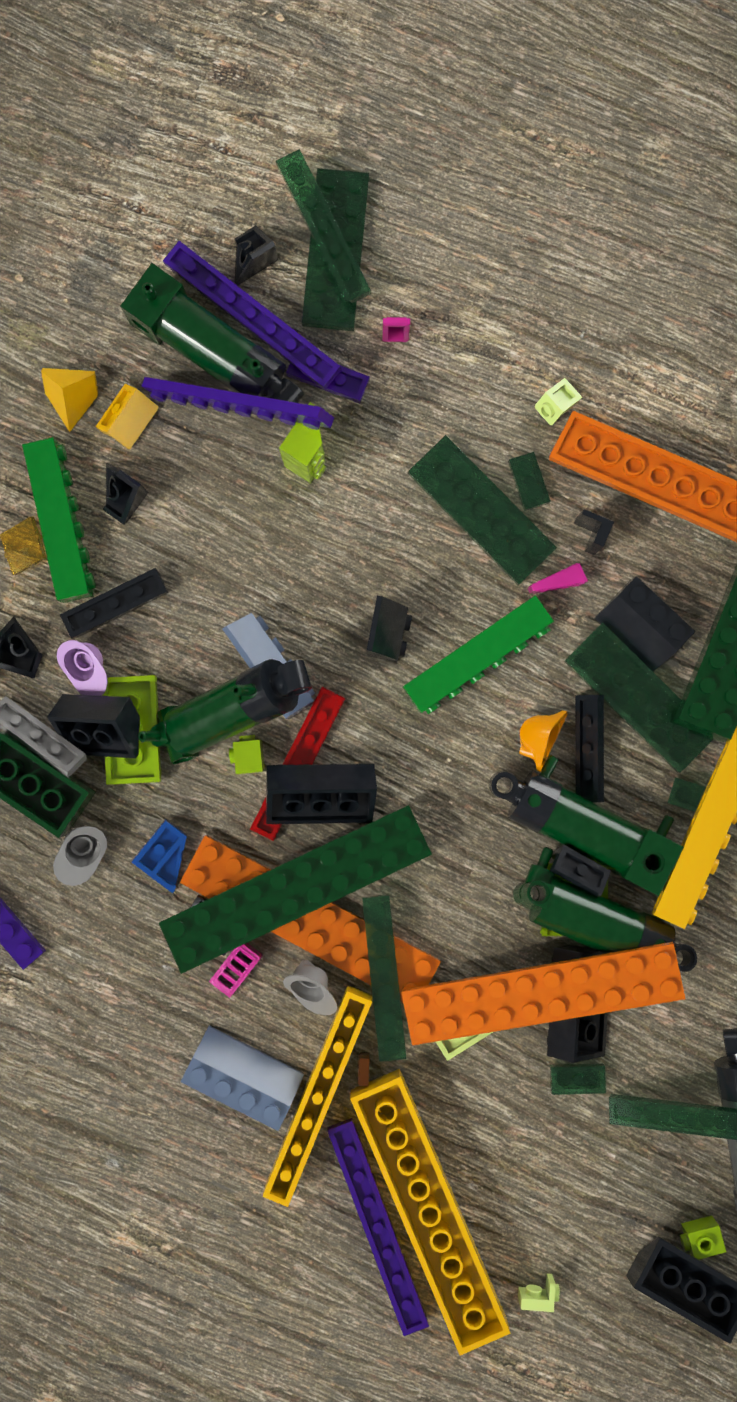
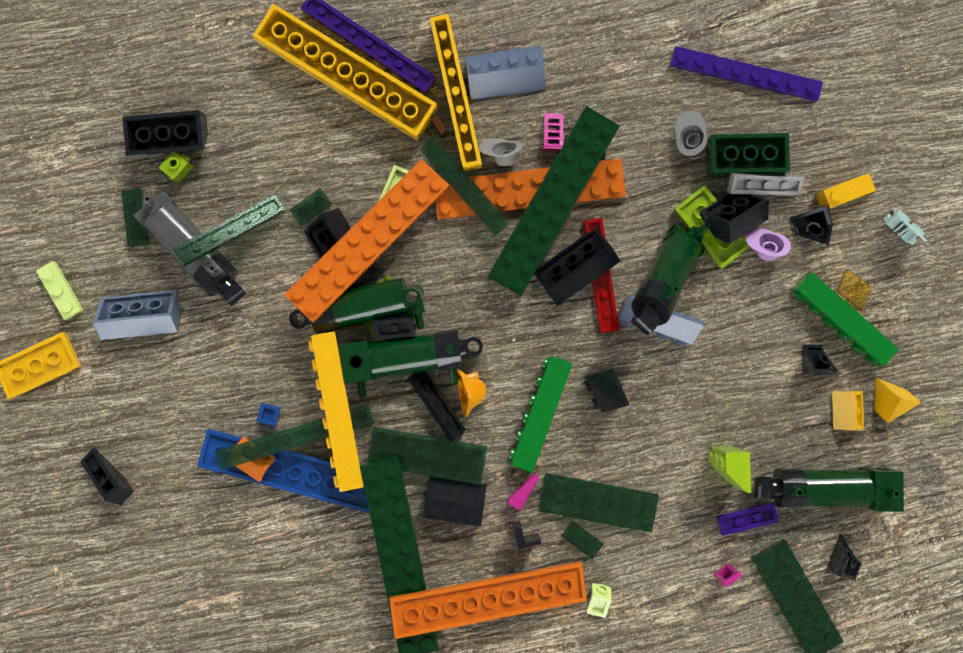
camera: 145 degrees right, 0 degrees up
black plate [60,568,169,639] -> none
blue wing [132,819,187,893] -> none
dark purple plate [141,377,334,430] -> none
dark purple plate [163,241,342,390] -> none
lime brick [229,735,265,774] -> none
clear green plate [276,149,371,306] -> none
yellowish green bracket [518,1274,560,1312] -> none

